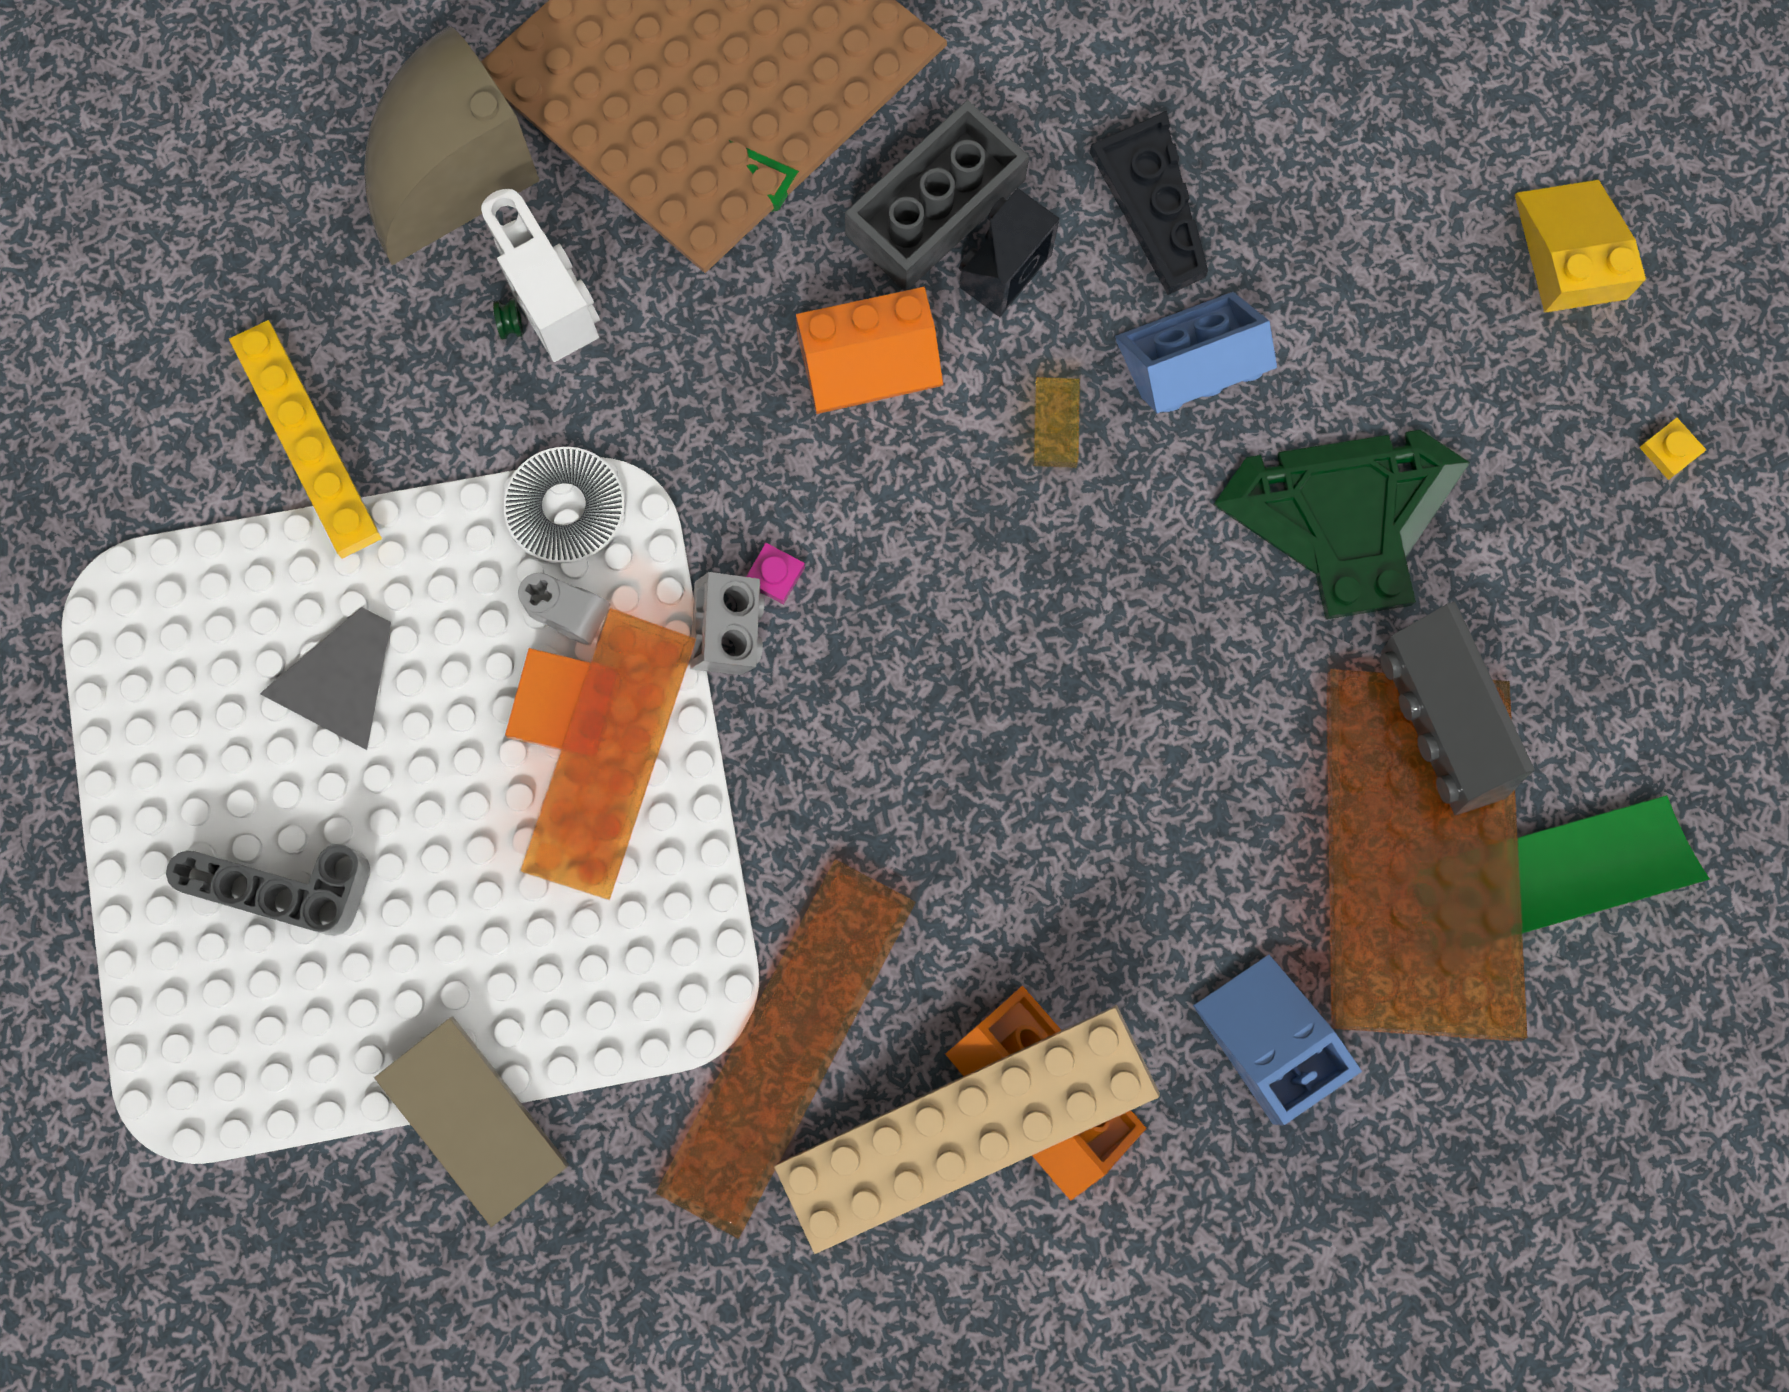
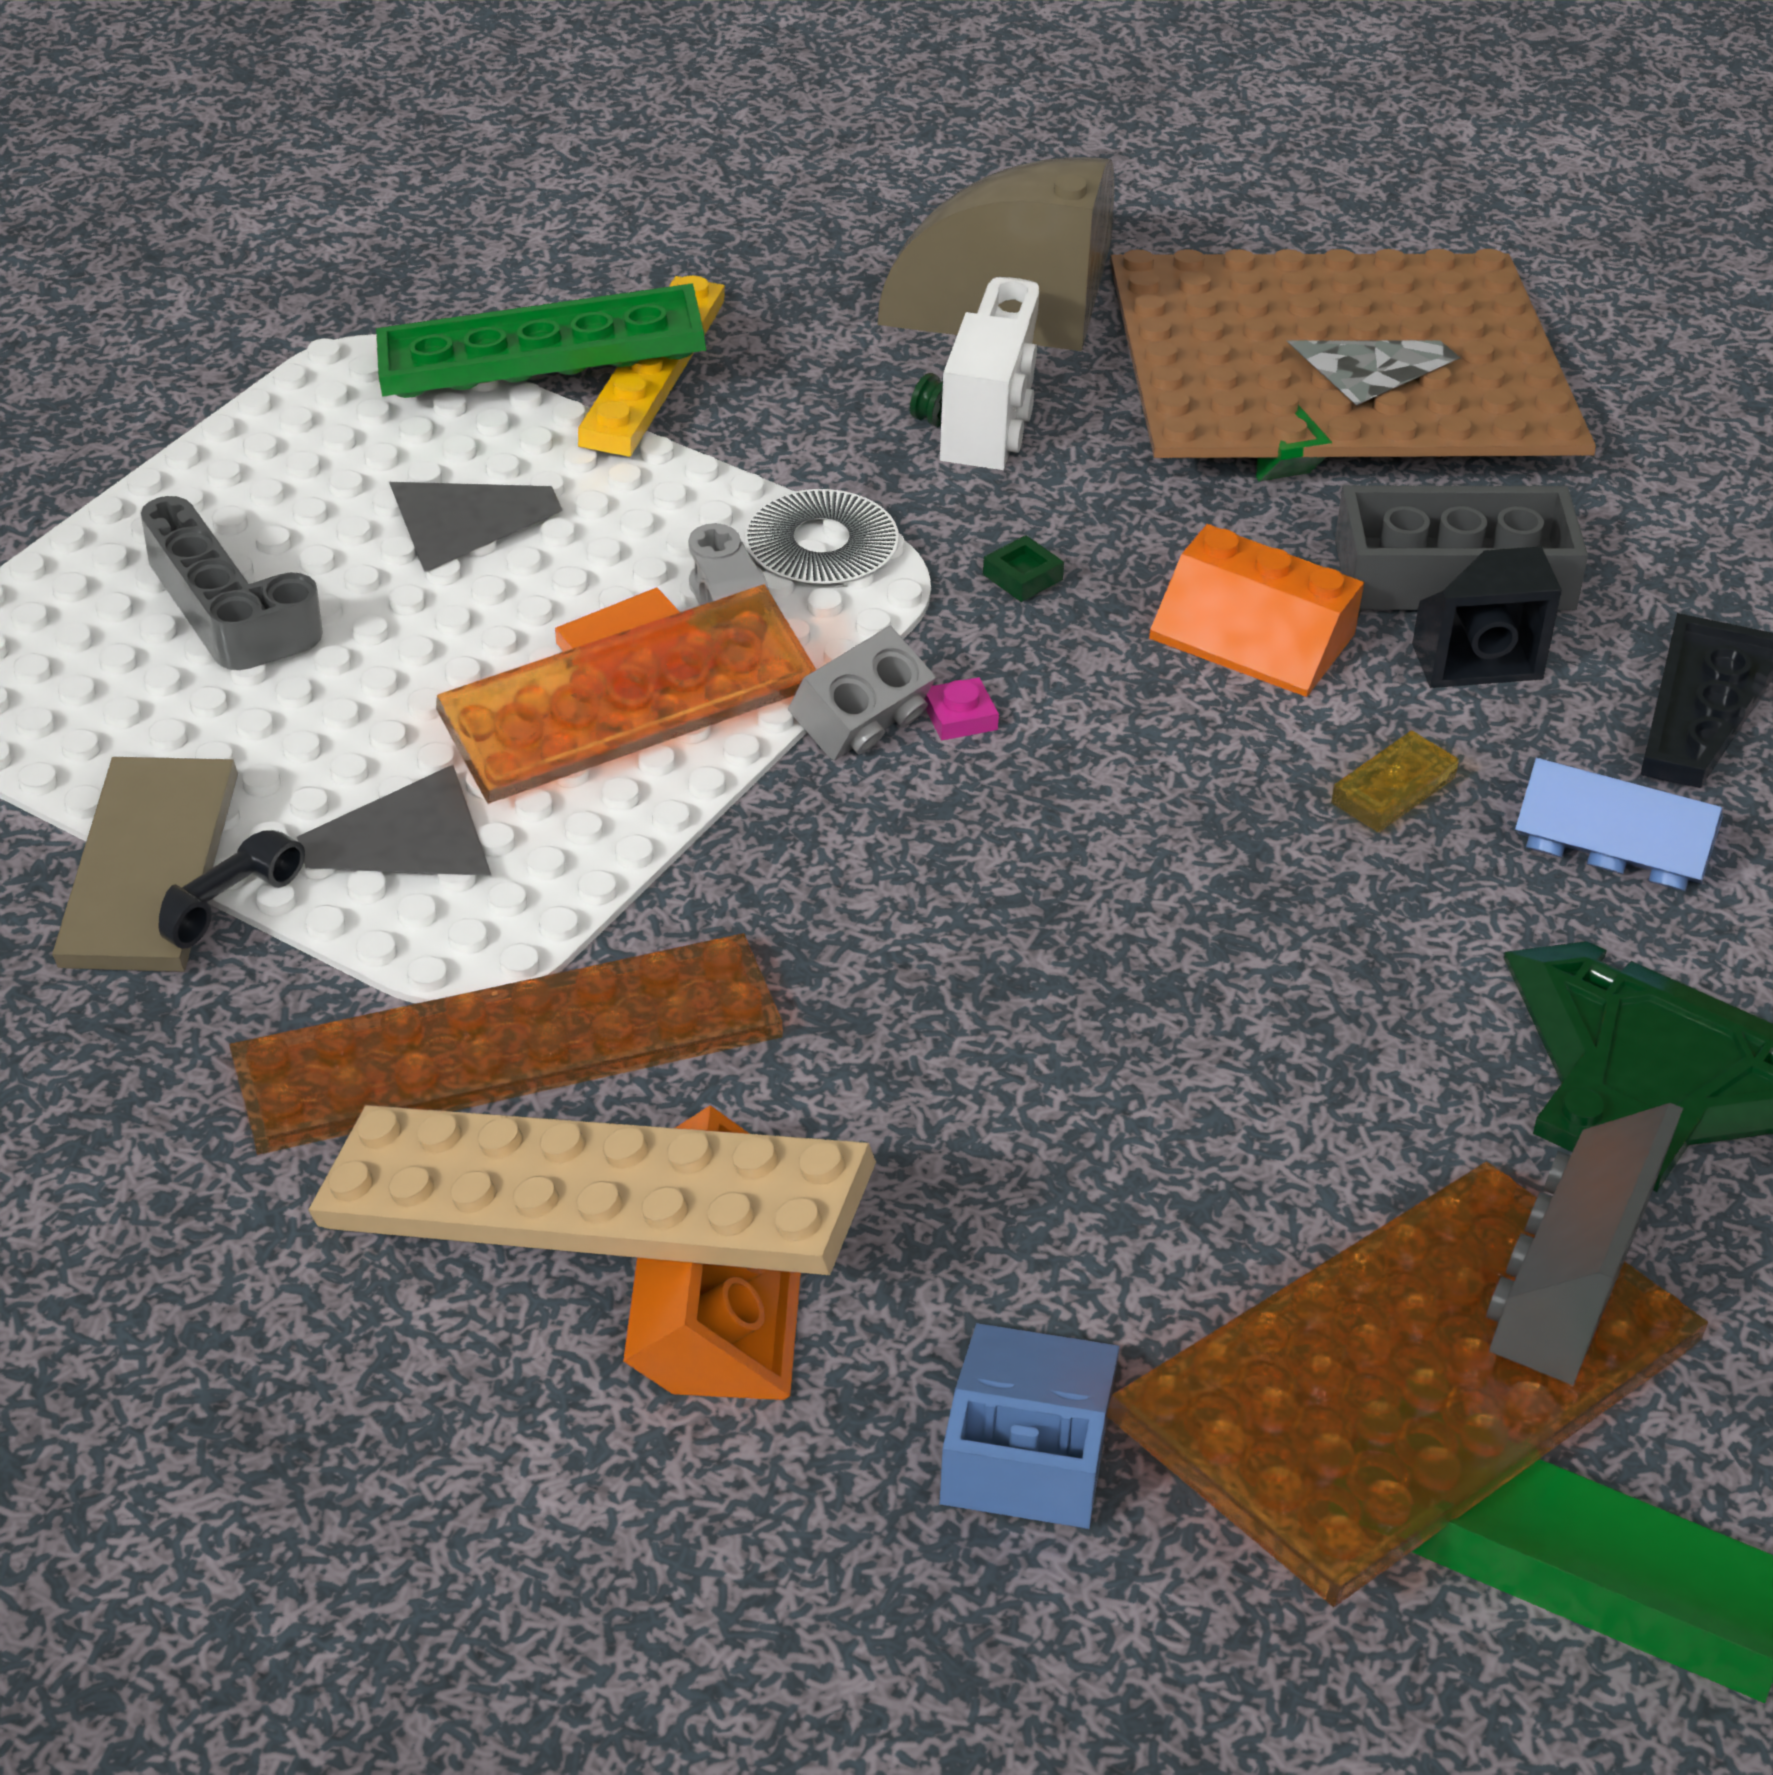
camera: 45 degrees right, 35 degrees down
none -> black bar [158,830,305,949]
none -> flat silver sticker [297,765,492,876]
none -> green plate [376,283,706,398]
none -> dark green plate [983,535,1064,602]
none -> sticker [1287,340,1460,406]

